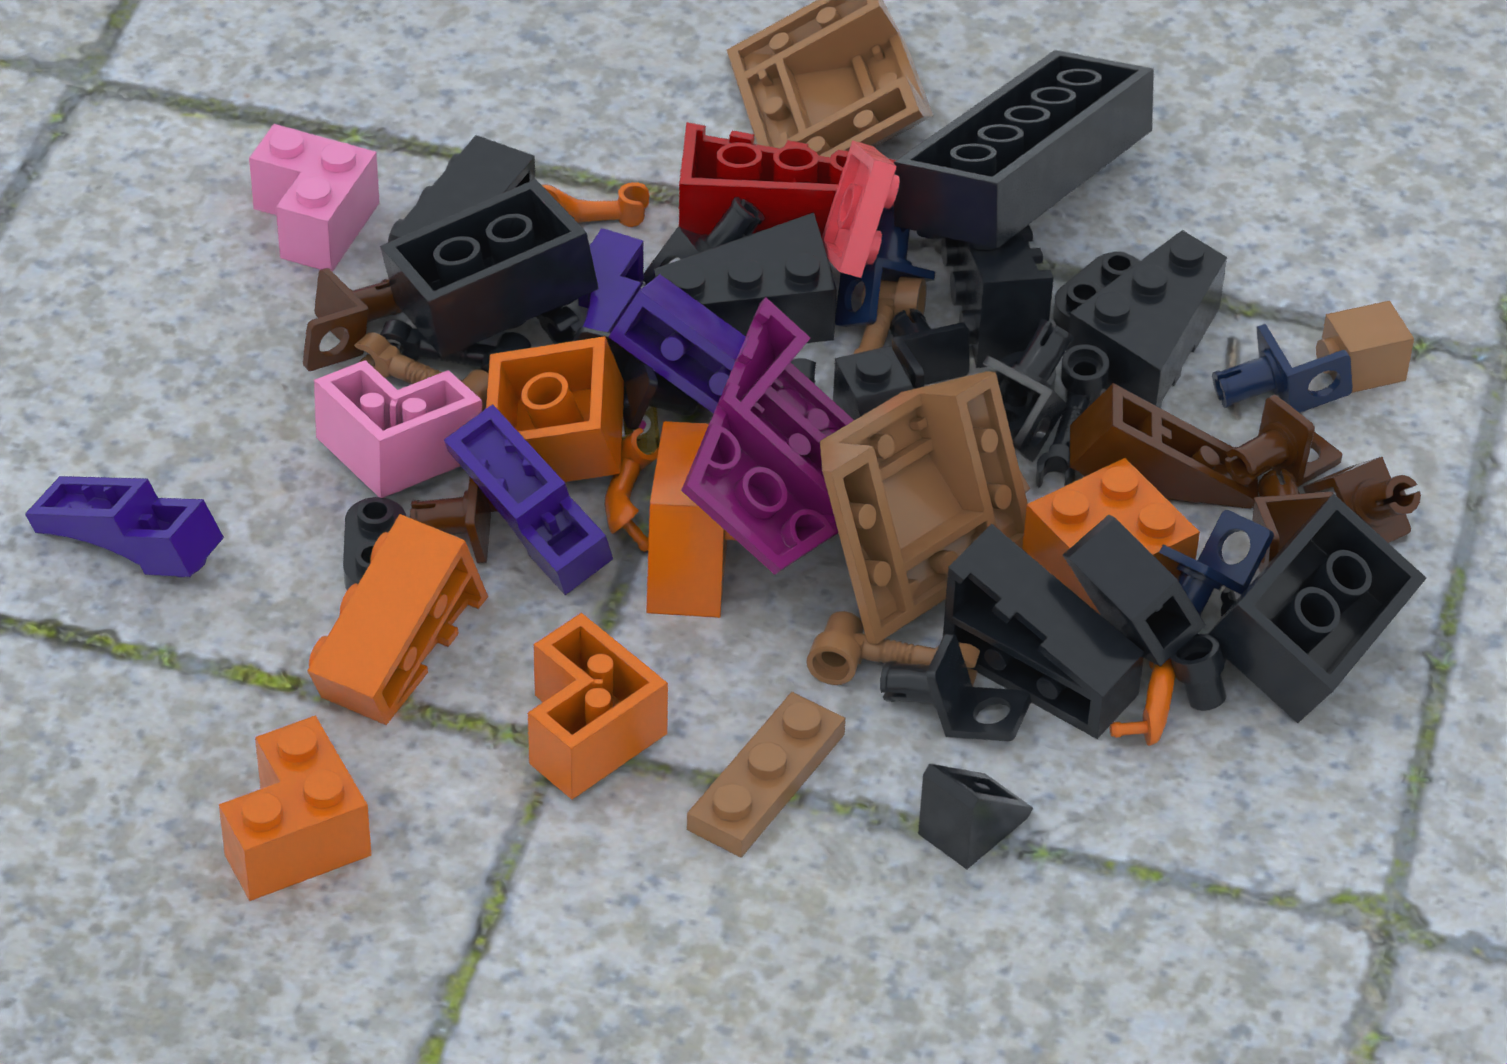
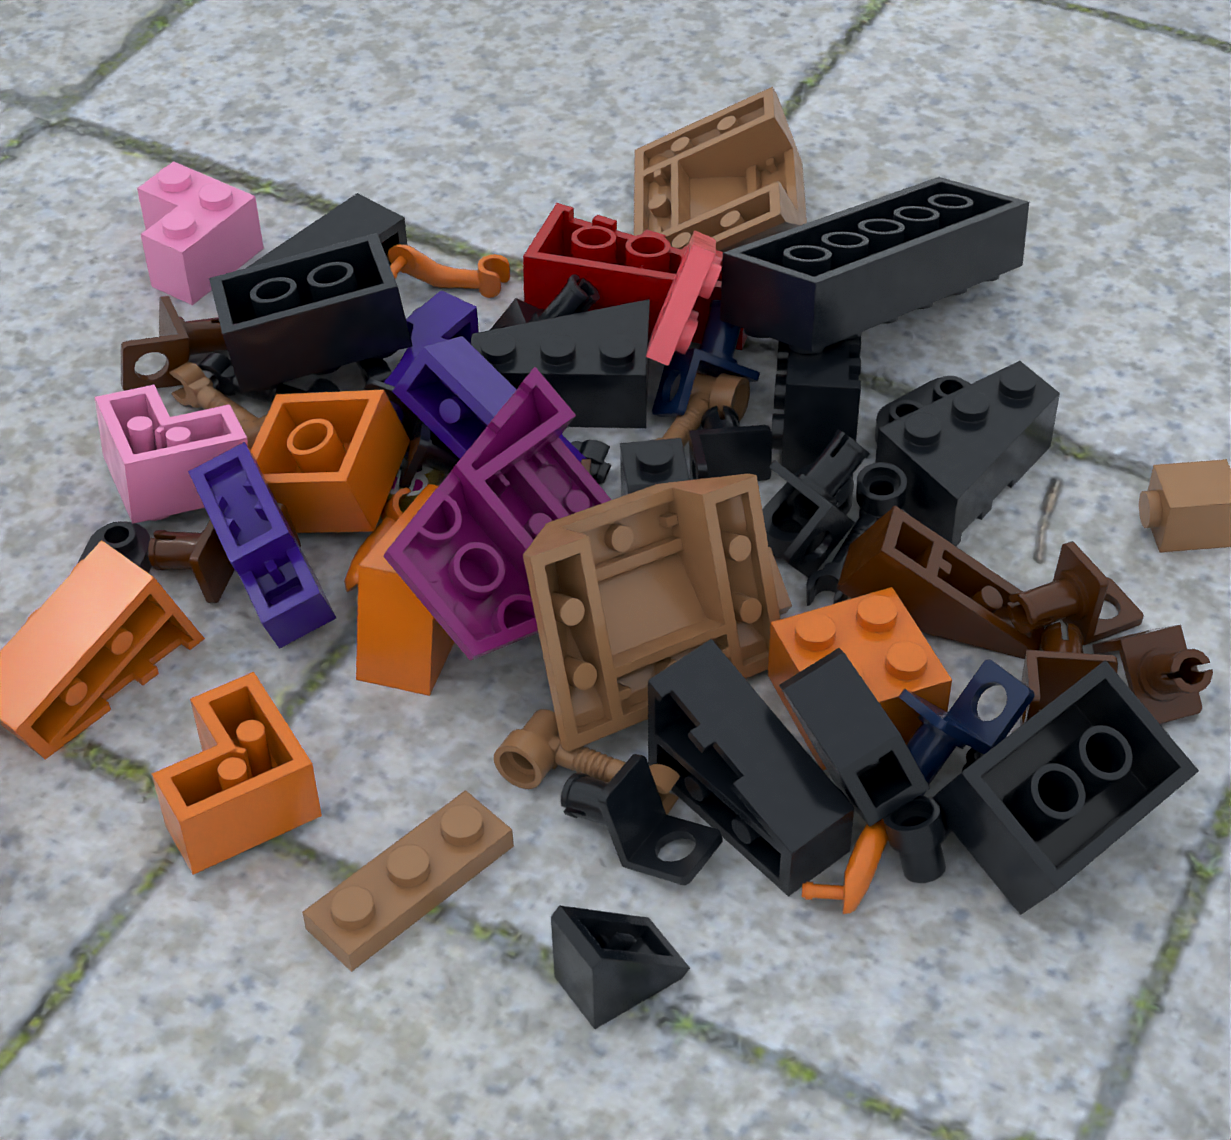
camera: 15 degrees right, 0 degrees up
dark blue bracket [1212,324,1353,413] -> none

